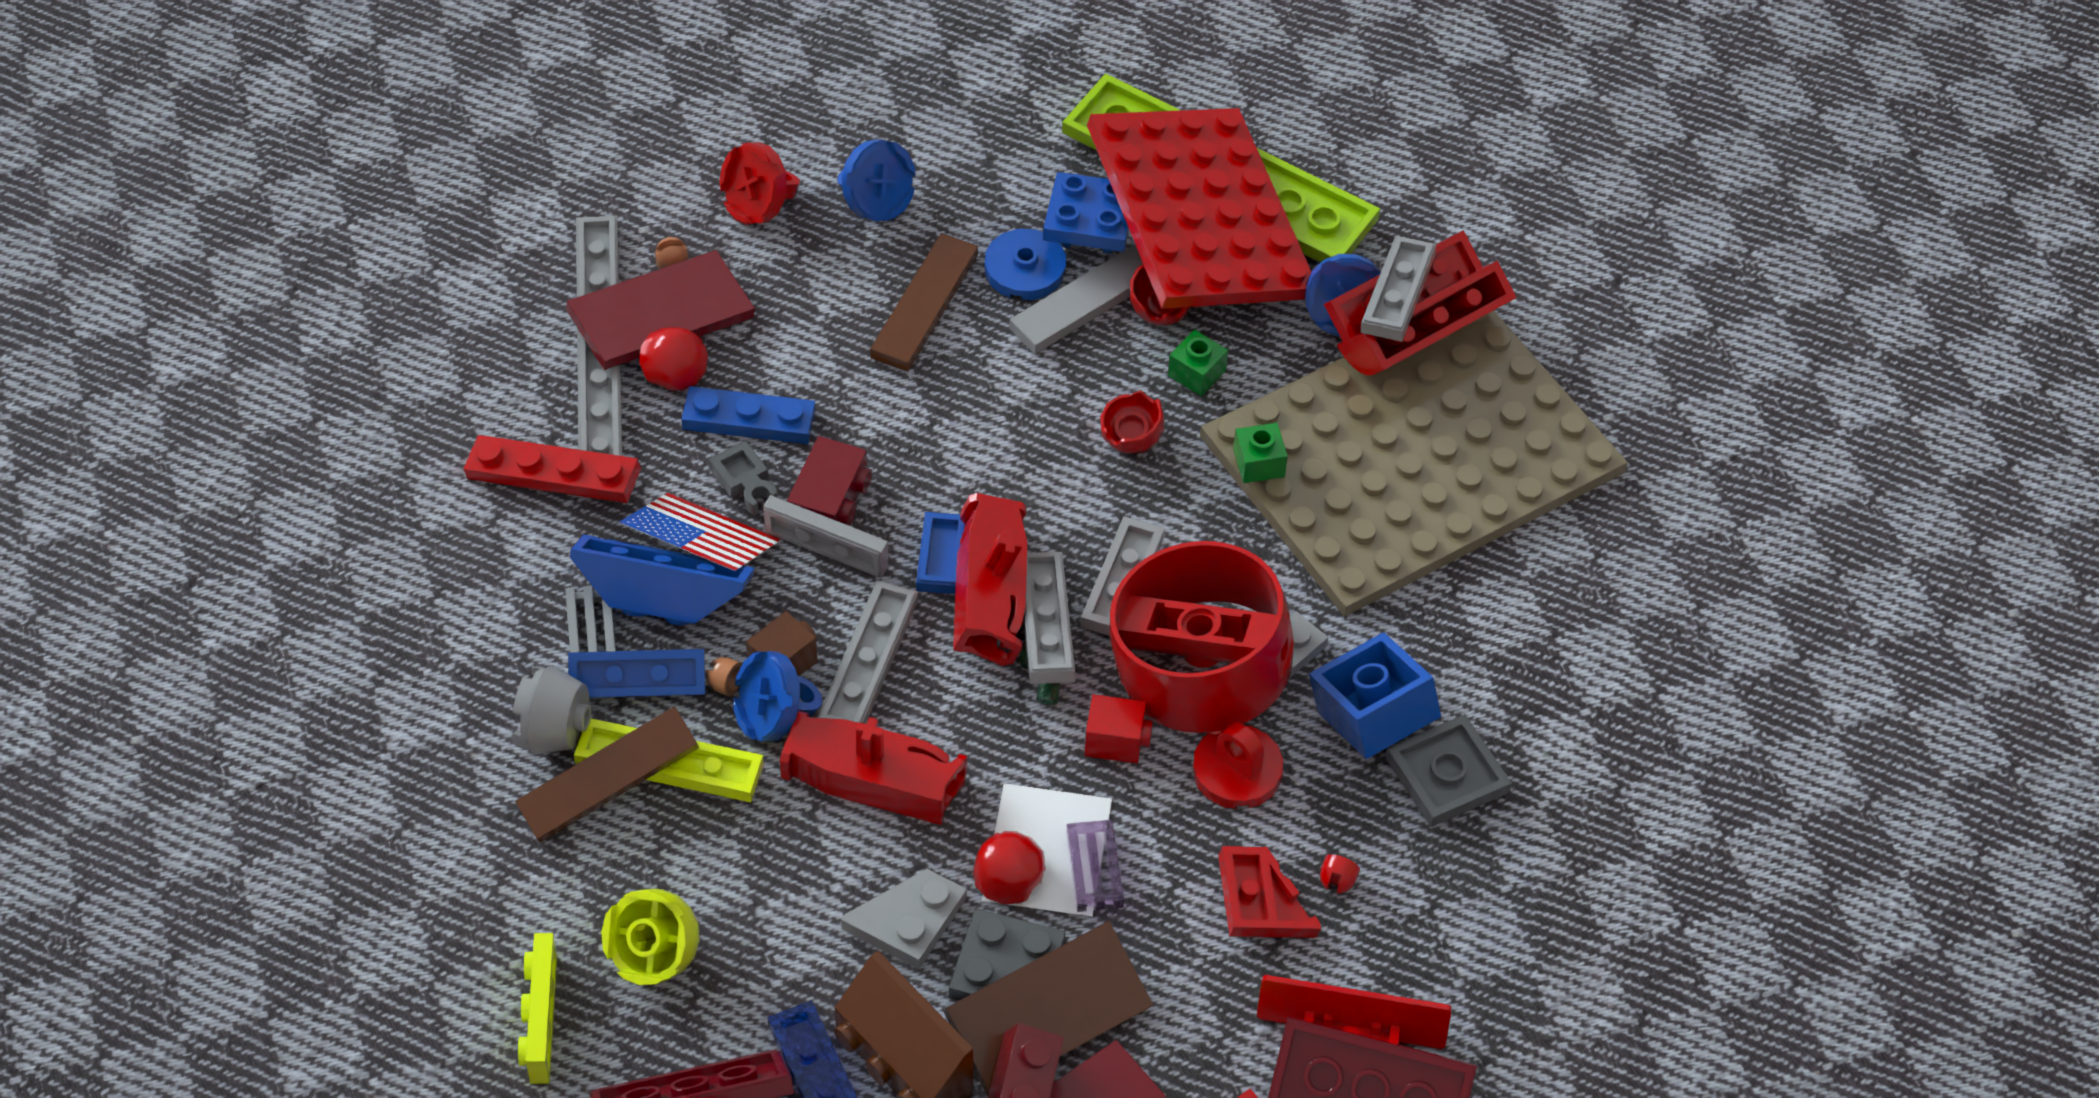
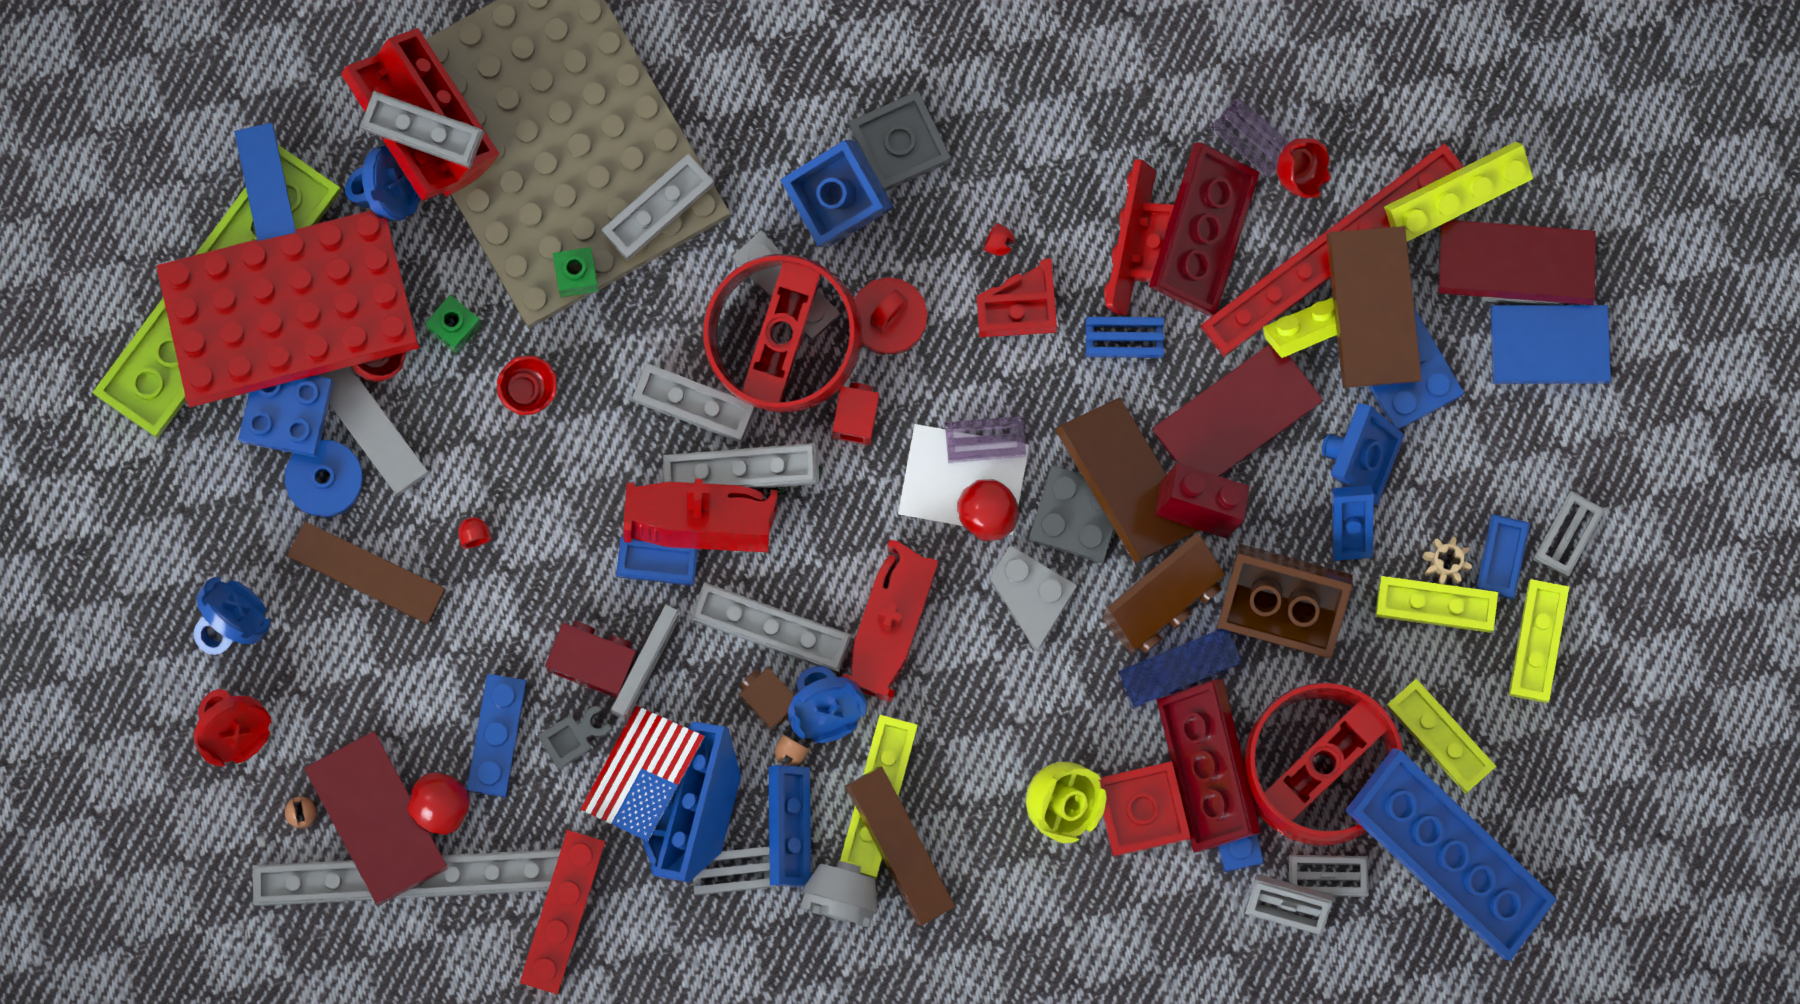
camera: 90 degrees left, 25 degrees up
neon yellow plate [518,933,557,1084] -> none
none -> blue tile [234,123,296,241]
none -> red hinge [458,517,492,549]
none -> light grey plate [601,154,714,261]
none -> blue tile [1085,317,1164,358]
none -> red plate [1098,761,1191,857]

